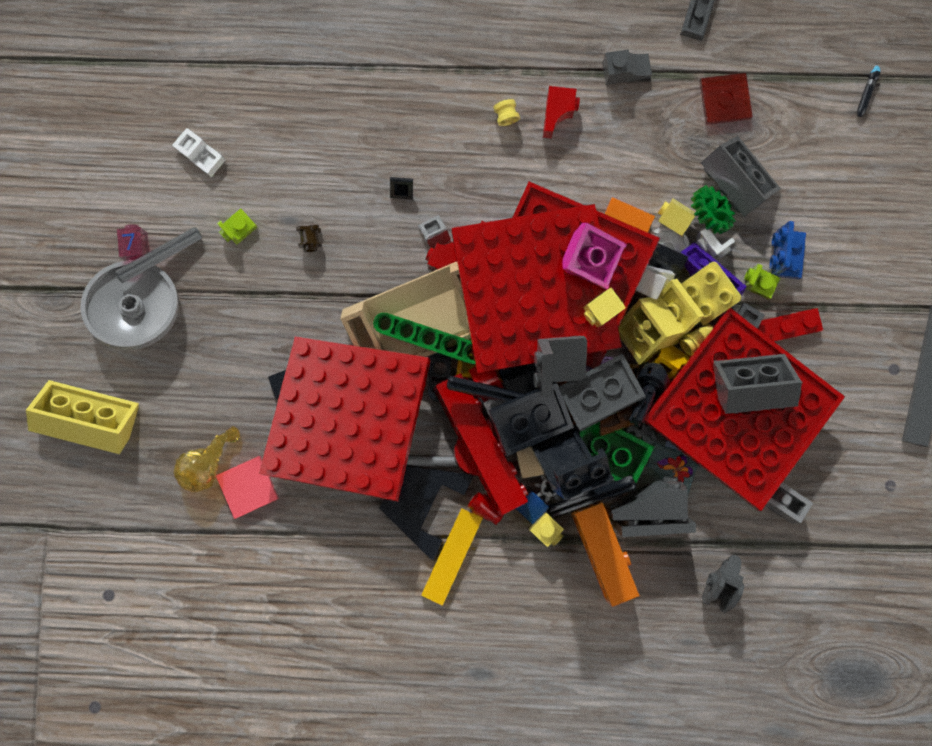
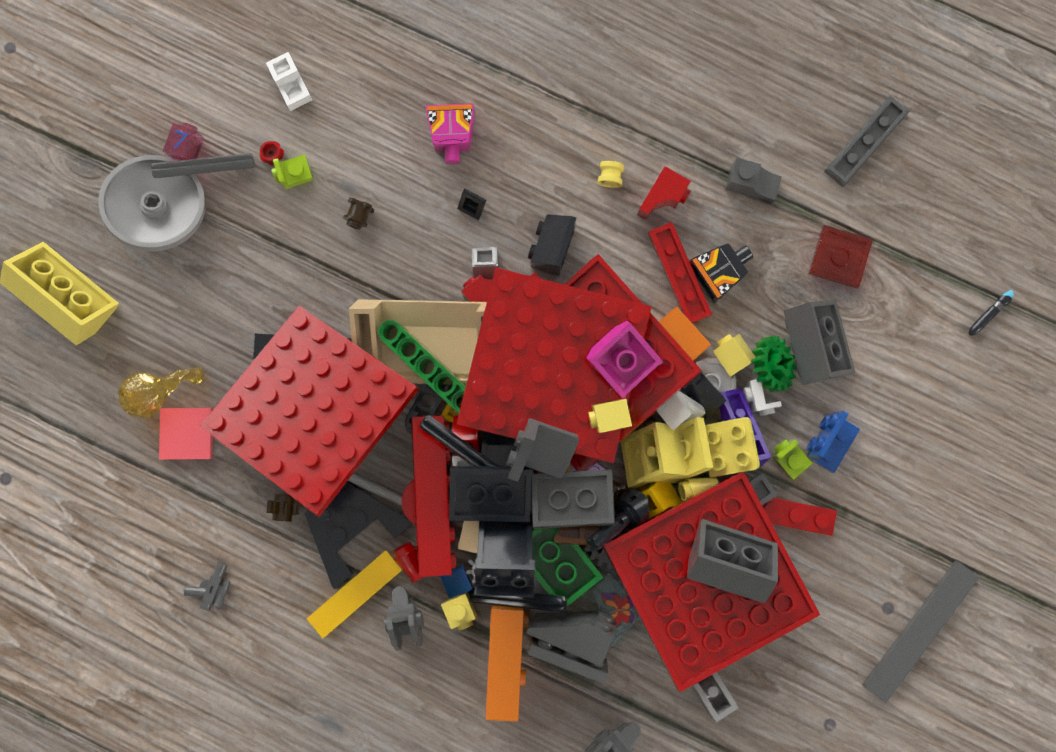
camera: 30 degrees right, 0 degrees up
none -> dark grey piece [184,562,230,611]
none -> red plate [259,141,284,166]
none -> dark brown gear [266,494,300,522]
none -> dark grey hinge [384,586,424,651]
none -> dark pink torso [426,103,475,164]
none -> black slope [528,214,577,276]
none -> red plate [648,222,712,323]
none -> black torso [690,243,754,304]

